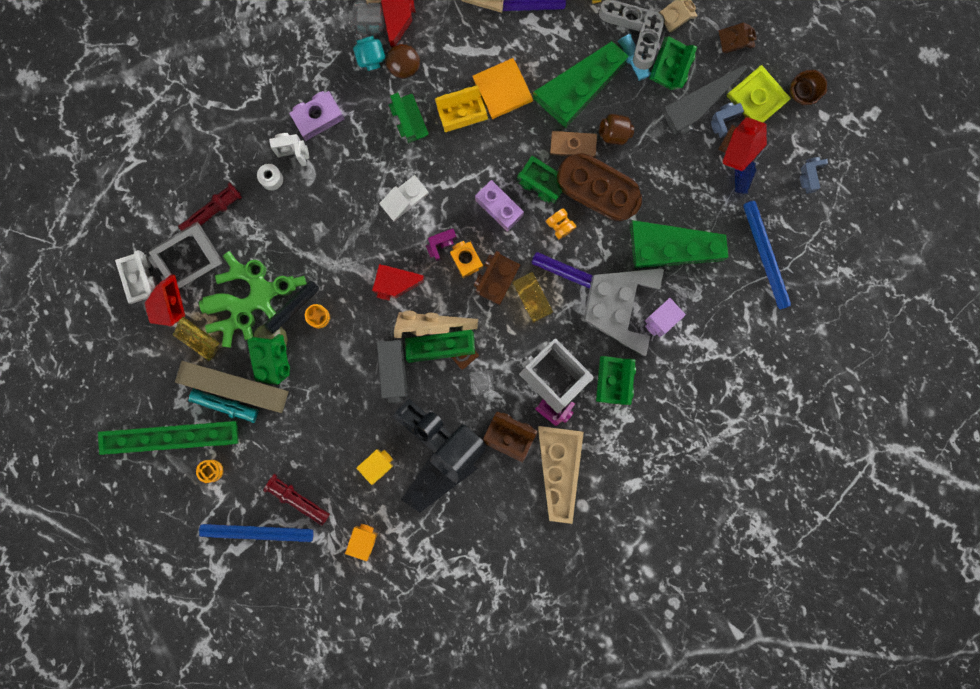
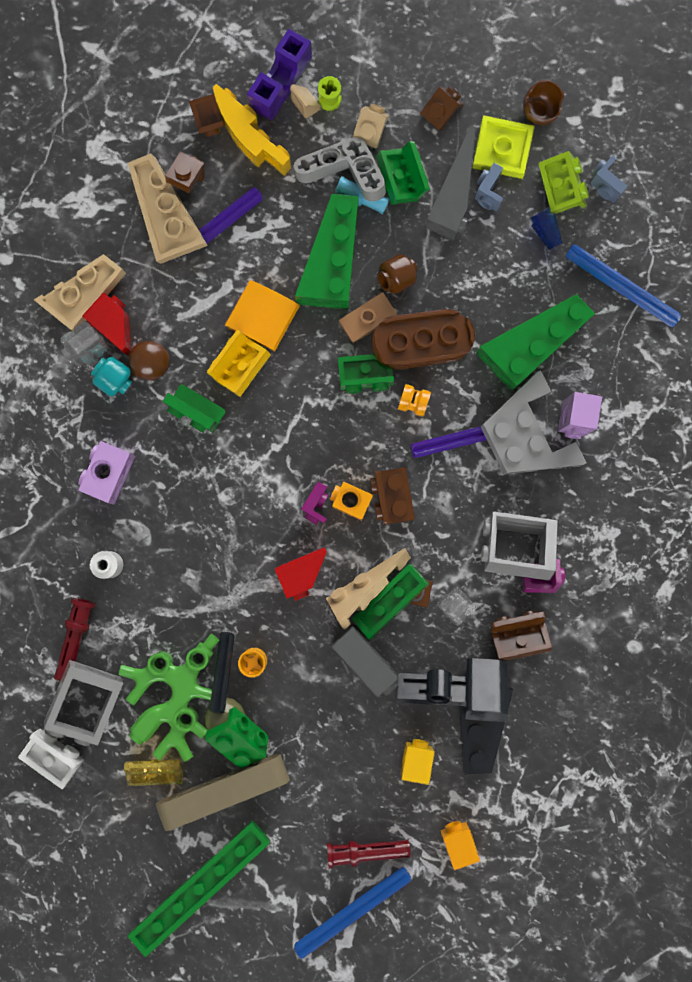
camera: 40 degrees left, 0 degrees up
red slope [144,274,185,326] -> none
teal pin [188,388,259,423] -> none
light orange wheel [196,460,223,483] -> none
white bracket [269,133,309,166] -> none
white slope [379,175,429,221] -> none
lavender brick [475,180,524,232] -> none
clear yellow plate [512,272,553,323] -> none
tan wing [538,426,584,524] -> none
green bracket [596,356,636,405] -> none
reddish brown tile [718,125,737,153] -> none
red slope [723,117,767,171] -> none
none -> lime bracket [539,151,589,215]

